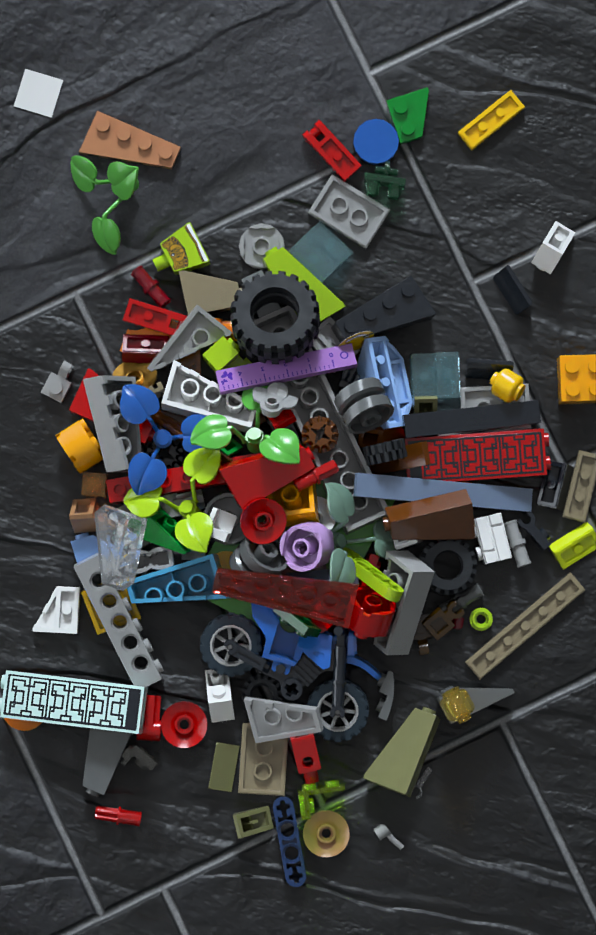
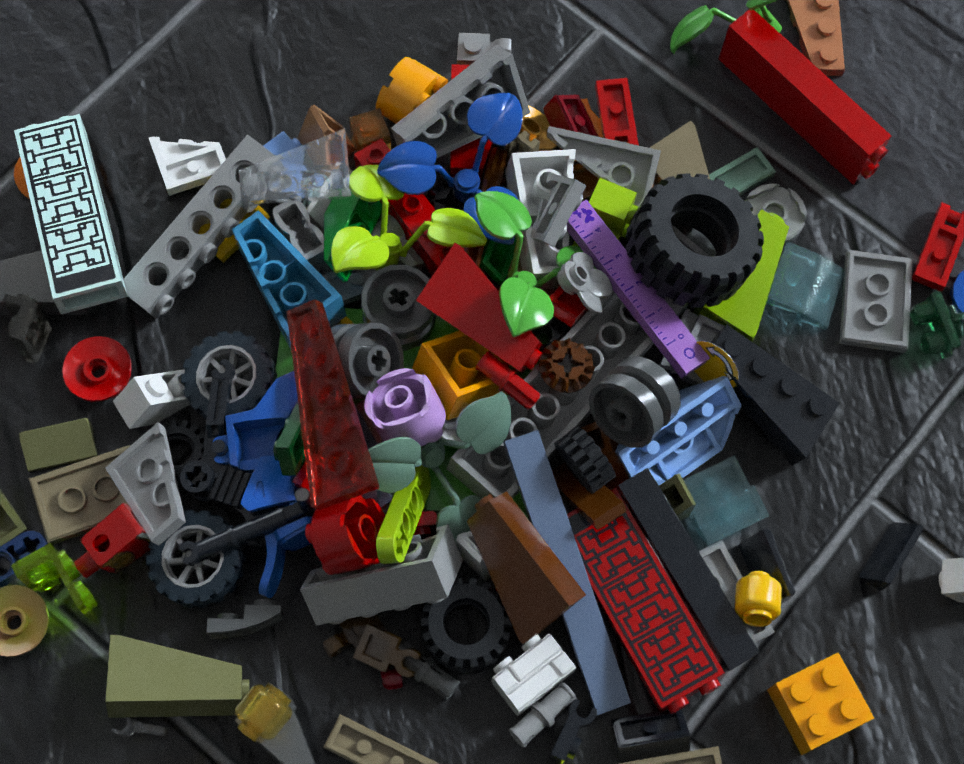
camera: 65 degrees right, 15 degrees down
dark red pin [131,265,171,308] -> none
red piece [137,695,161,741] -> none
torso [152,222,210,275] -> none
white panel [209,507,237,542] -> none
red dish [240,498,287,544] -> none
light grey hand [374,824,404,850] -> none
lime plate [469,608,493,631] -> none
none -> light grey wing [530,173,586,247]
none -> sand green tile [709,147,776,196]
none -> red brick [718,10,891,185]

